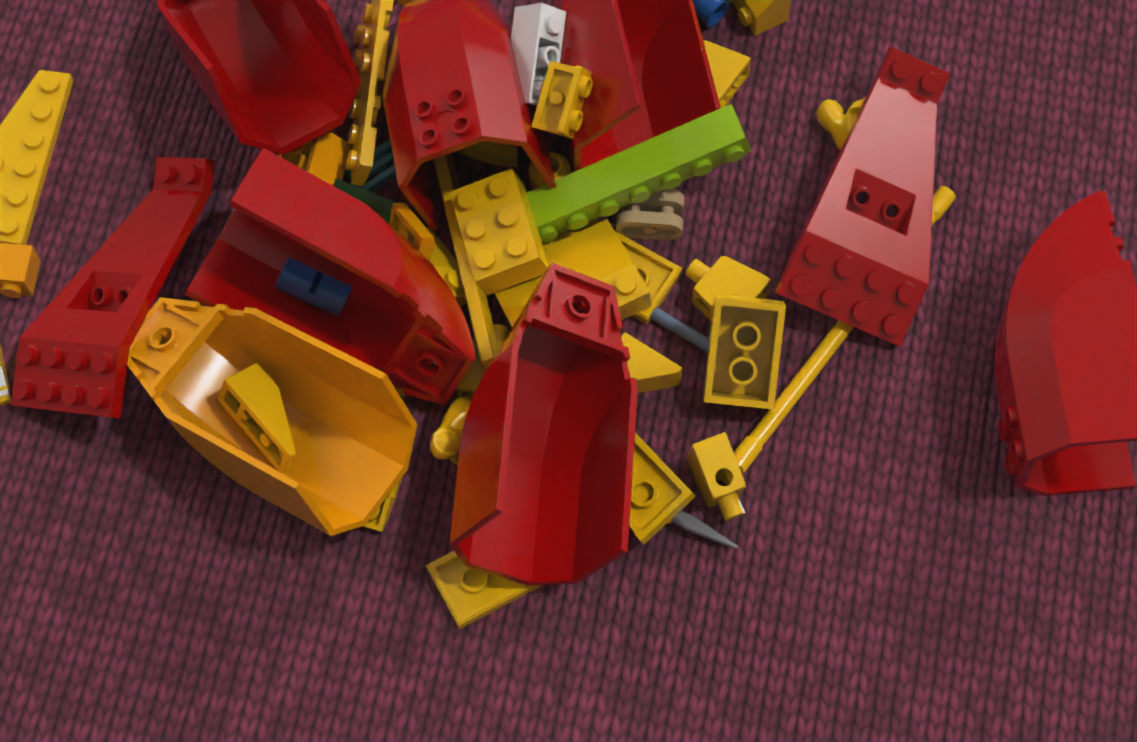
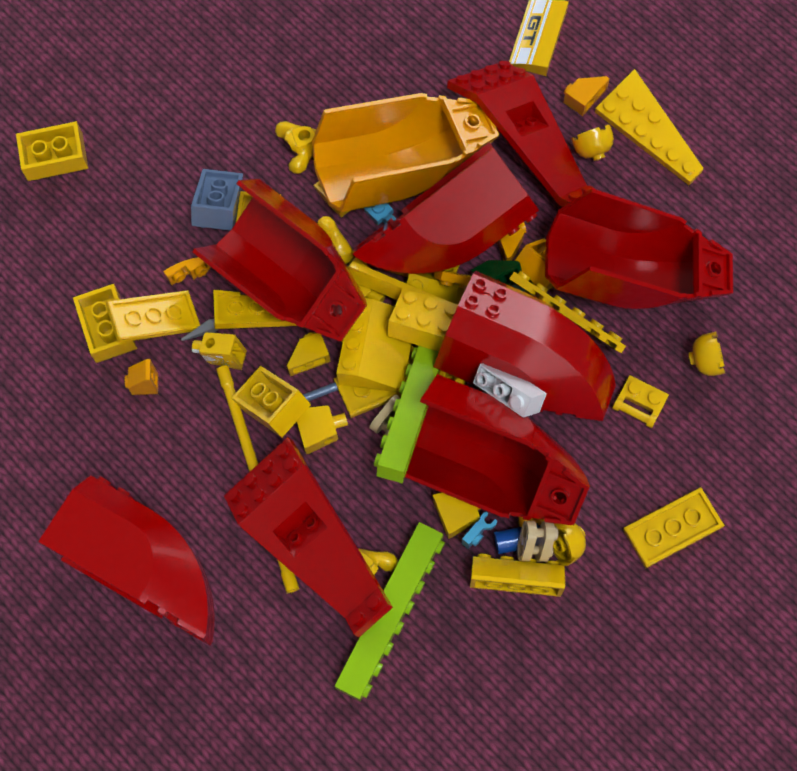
camera: 125 degrees right, 5 degrees up
yellow slope [217,363,296,474] -> none
yellow bracket [531,61,593,139] -> none
none -> yellow brick [73,284,137,363]
none -> yellow tile [106,290,200,343]
none -> light orange slope [125,359,158,395]
none -> light orange slope [163,257,211,286]
none -> sand blue slope [191,169,243,230]
none -> yellow head [275,121,316,174]
none -> lime brick [335,522,445,702]
none -> medium azure plate [462,512,497,549]
none -> yellow cylinder [571,125,614,161]

